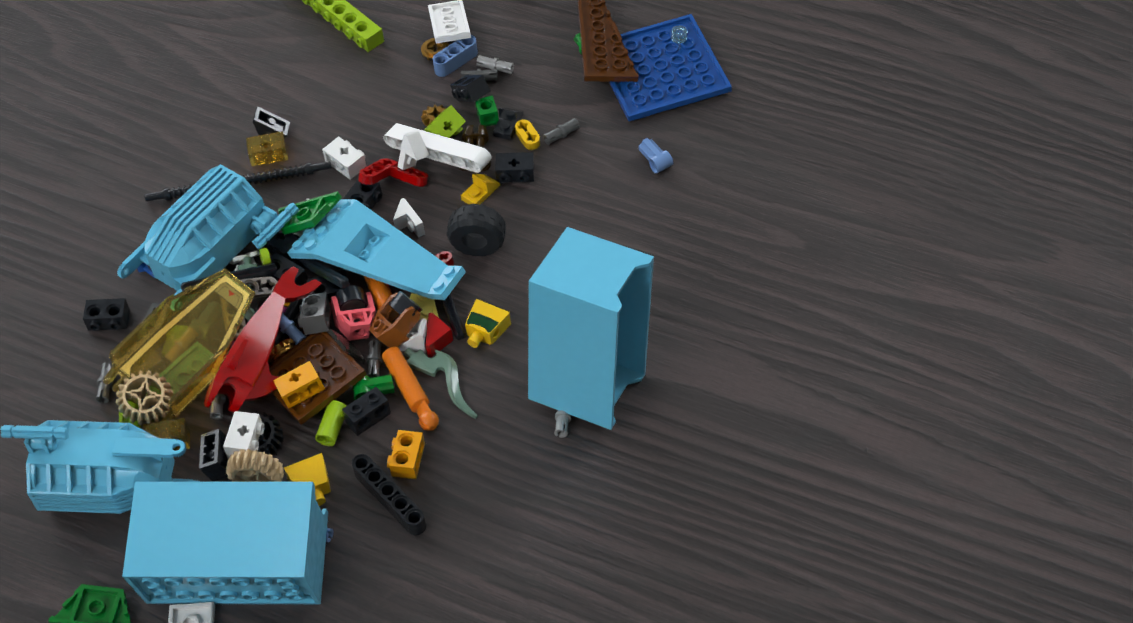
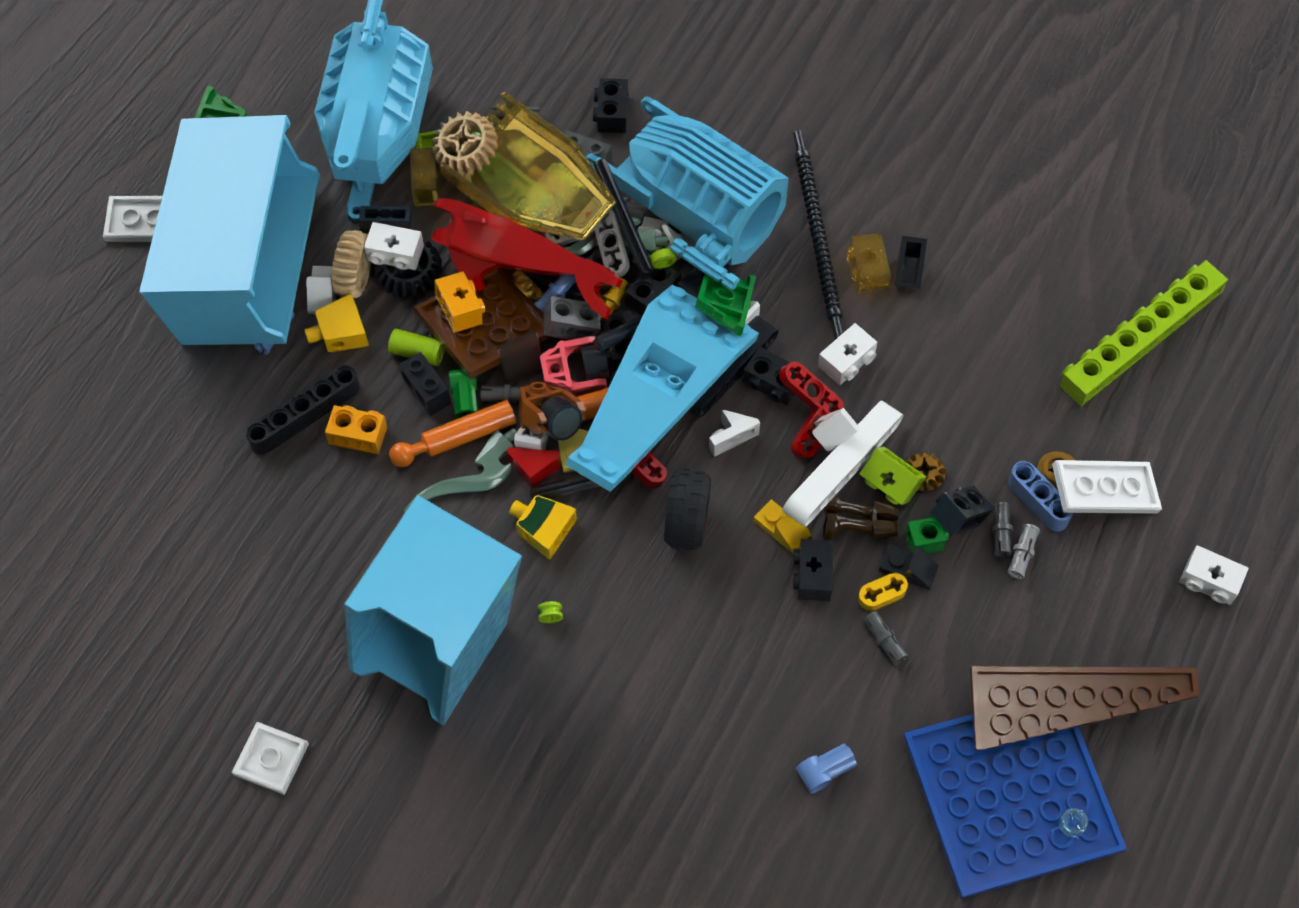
camera: 90 degrees right, 10 degrees up
none -> white tile [232,722,309,795]

